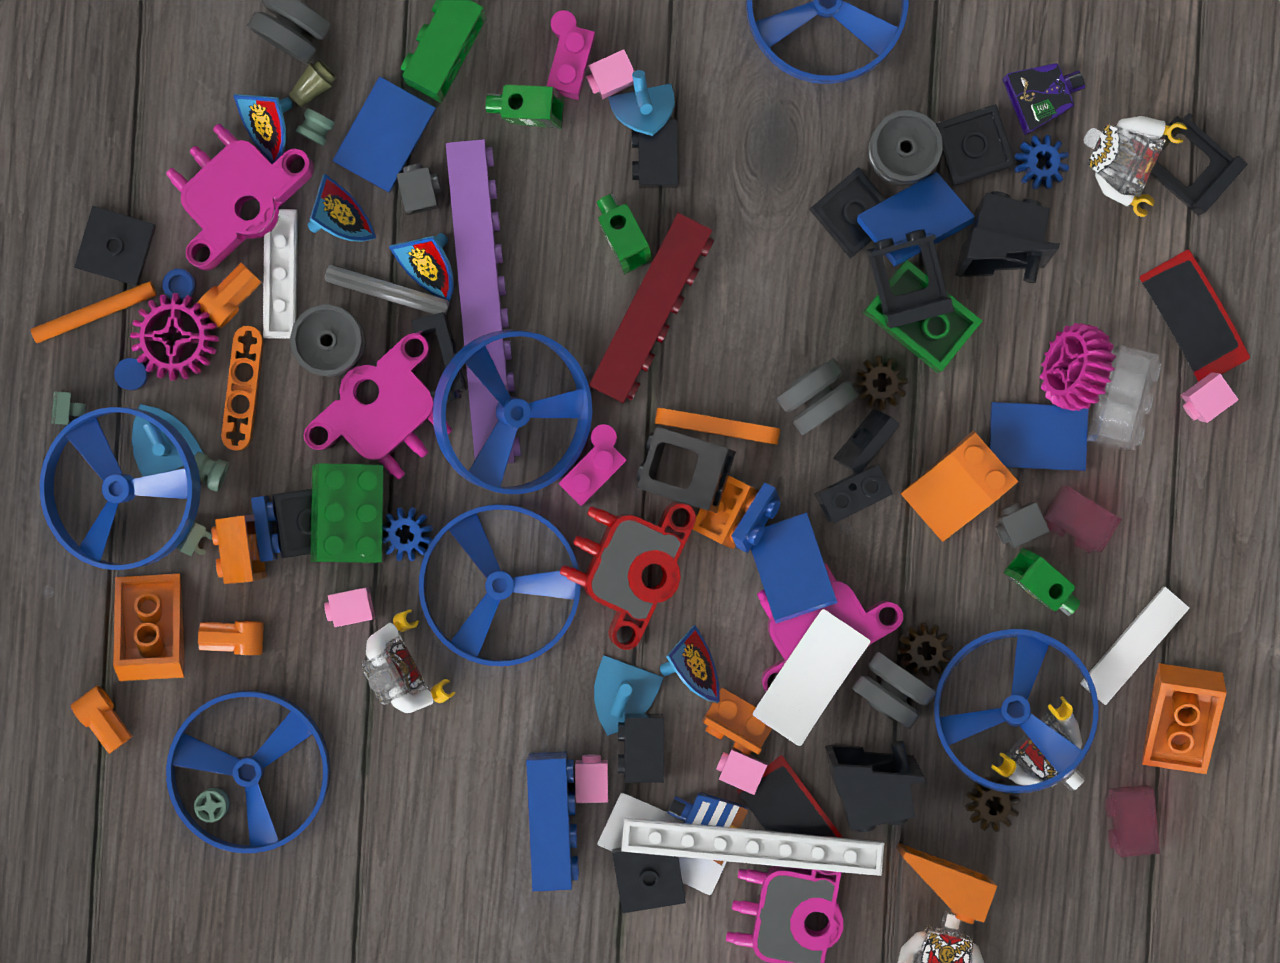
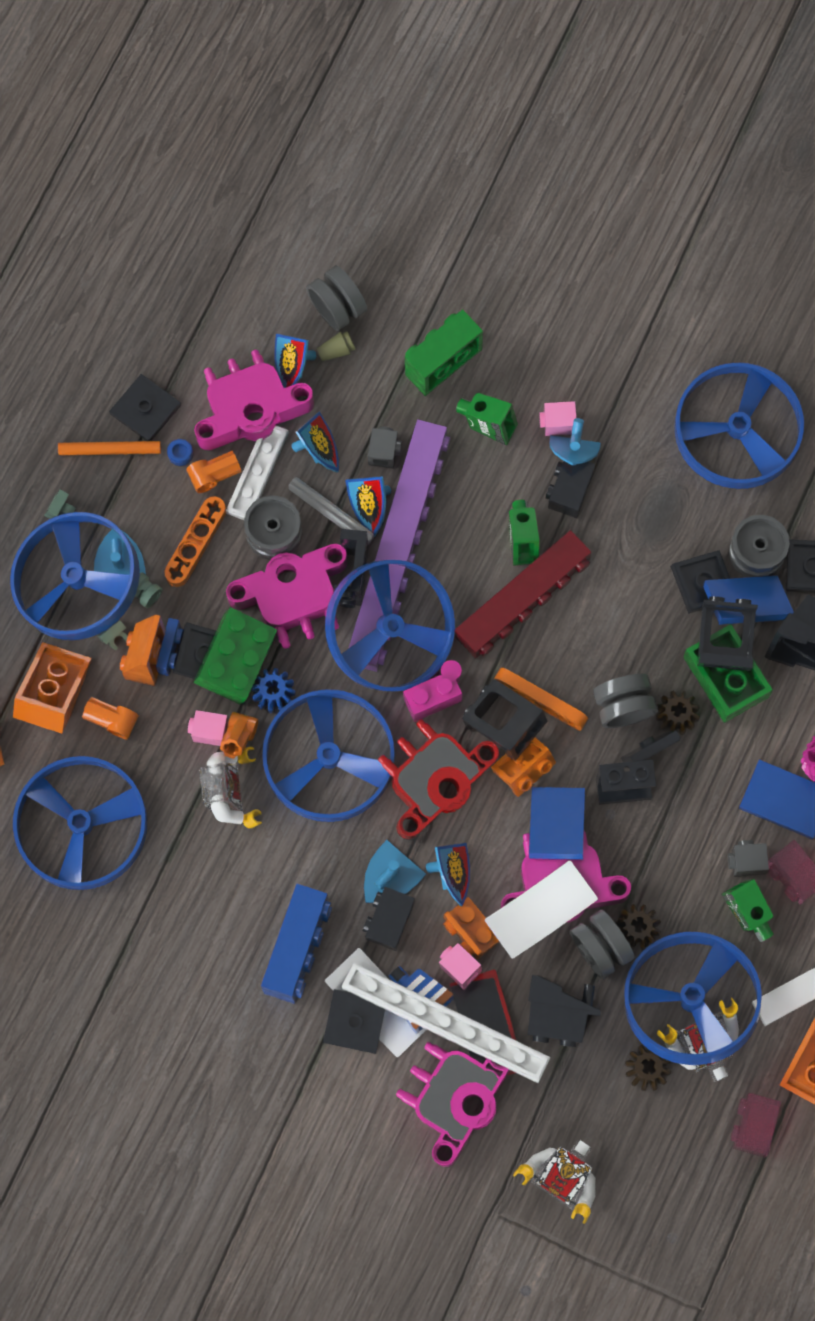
camera: 25 degrees right, 15 degrees down
blue tile [114,358,149,391] -> none
dark pink gear [130,293,219,381] -> none
sand green wheel [194,788,230,823] -> none
sand green wheel [295,108,335,146] -> none
blue tile [332,76,437,193] -> none
dark pink hinge [547,10,595,100] -> none
bright pink brick [575,754,608,803] -> none
blue plate [732,482,780,553] -> none
orange slope [896,842,997,924] -> none
orange slope [900,430,1018,542] -> none
none -> orange piece [220,711,259,759]

